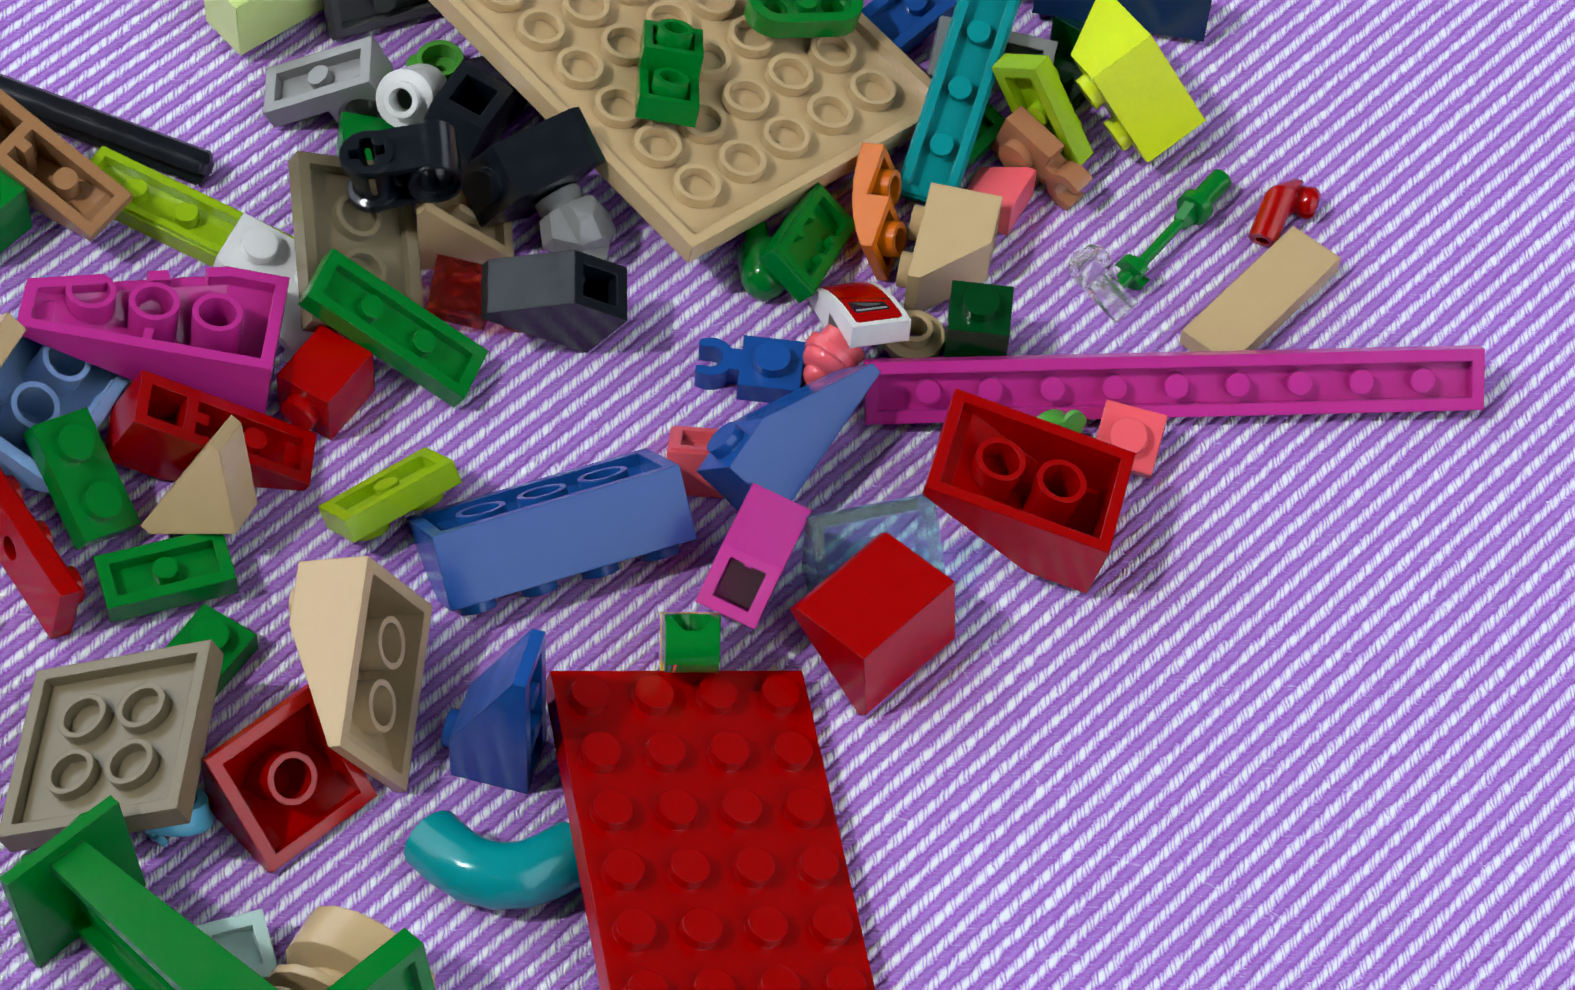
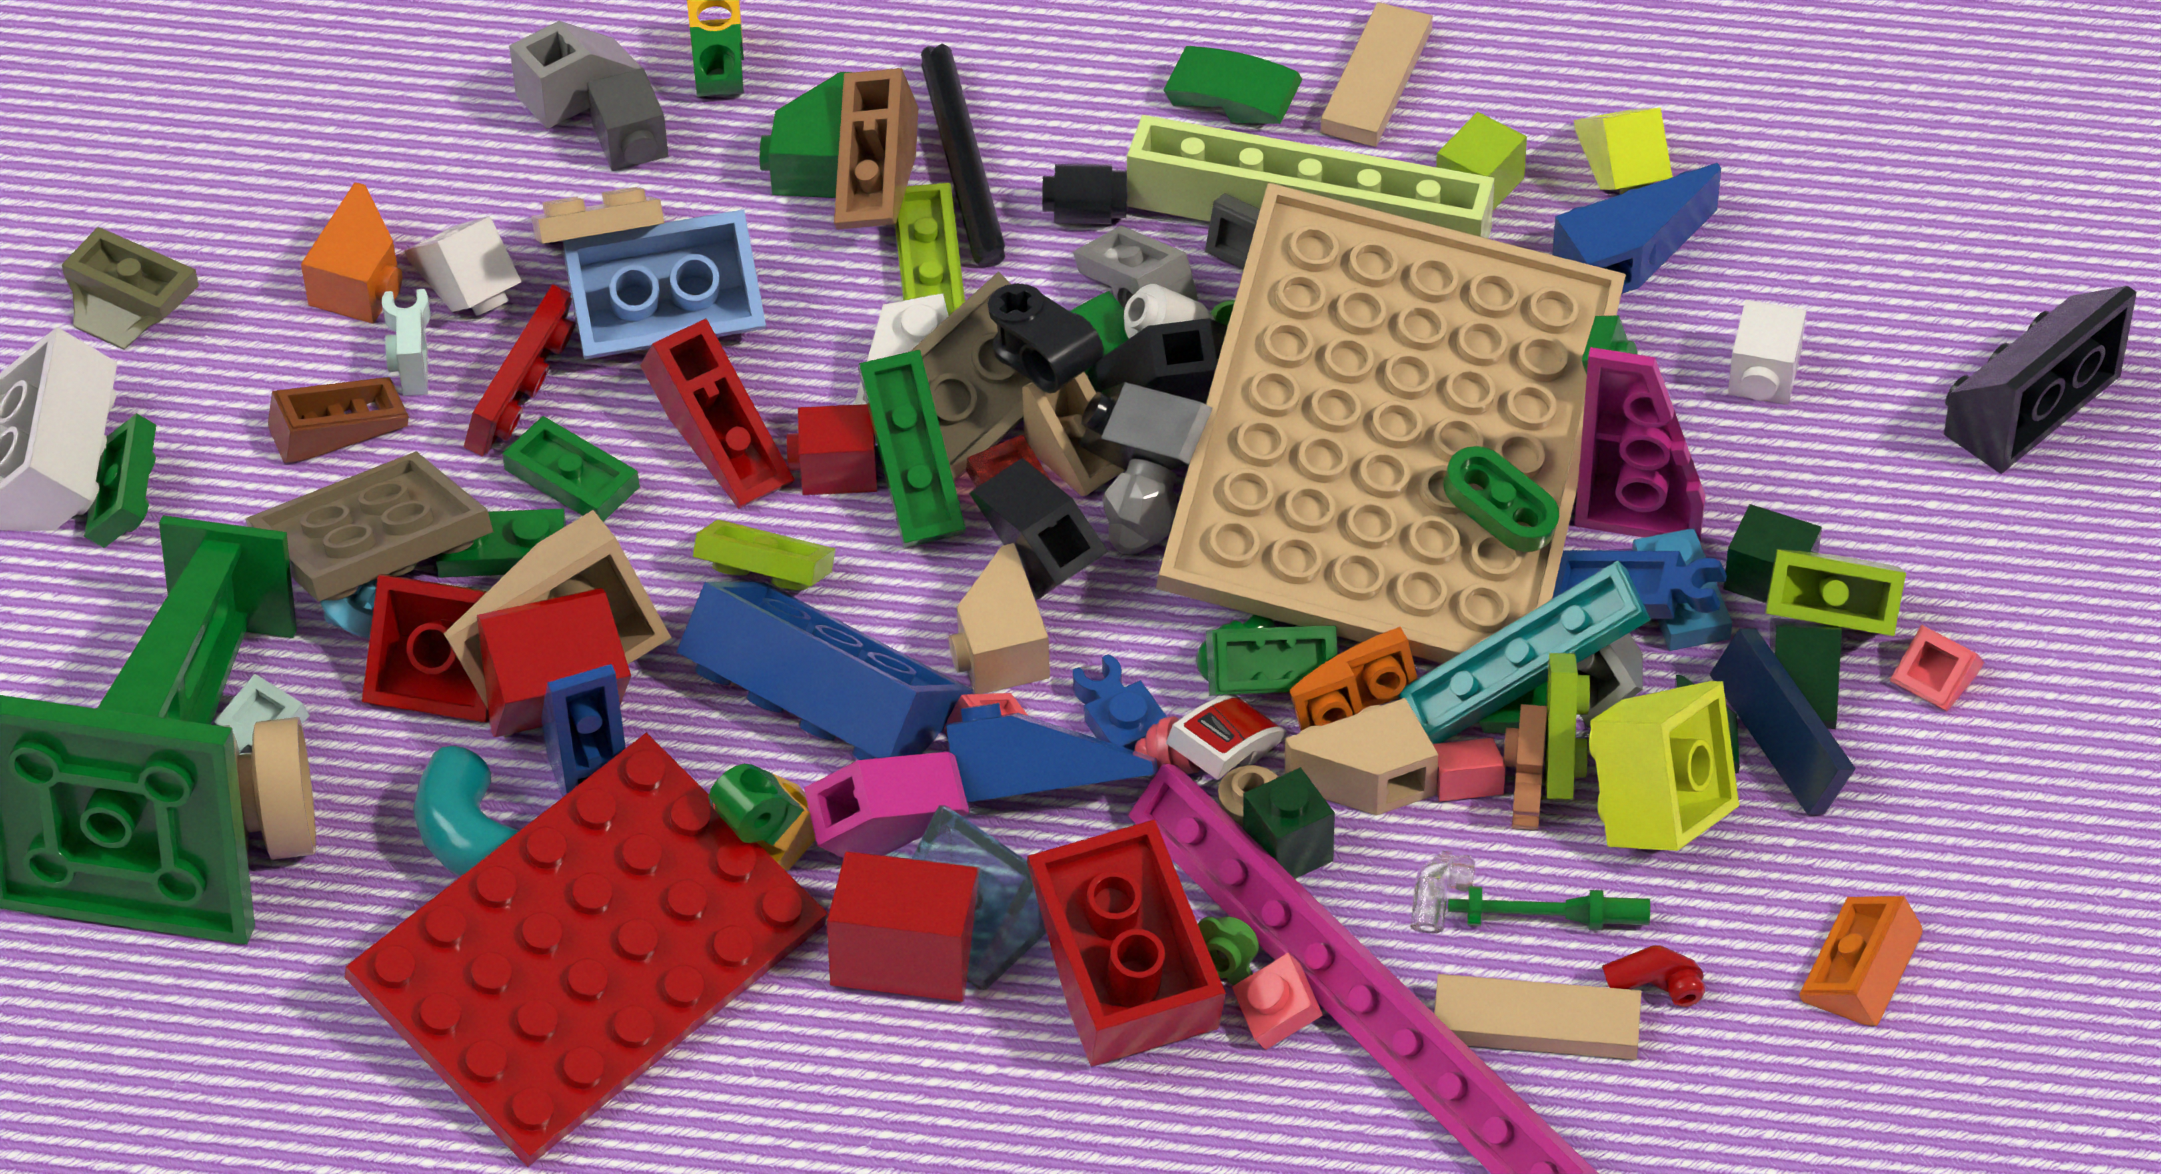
camera: 60 degrees right, 5 degrees down
dark pink wedge [17,266,290,414] -> none
green plate [22,407,141,551] -> none
tan slope [141,415,258,534] -> none
green slope [635,19,704,128] -> none
none -> red slope [477,588,631,737]
none -> tan slope [949,543,1050,694]
none -> black brick [1042,164,1127,224]
none -> orange slope [1799,896,1923,1026]

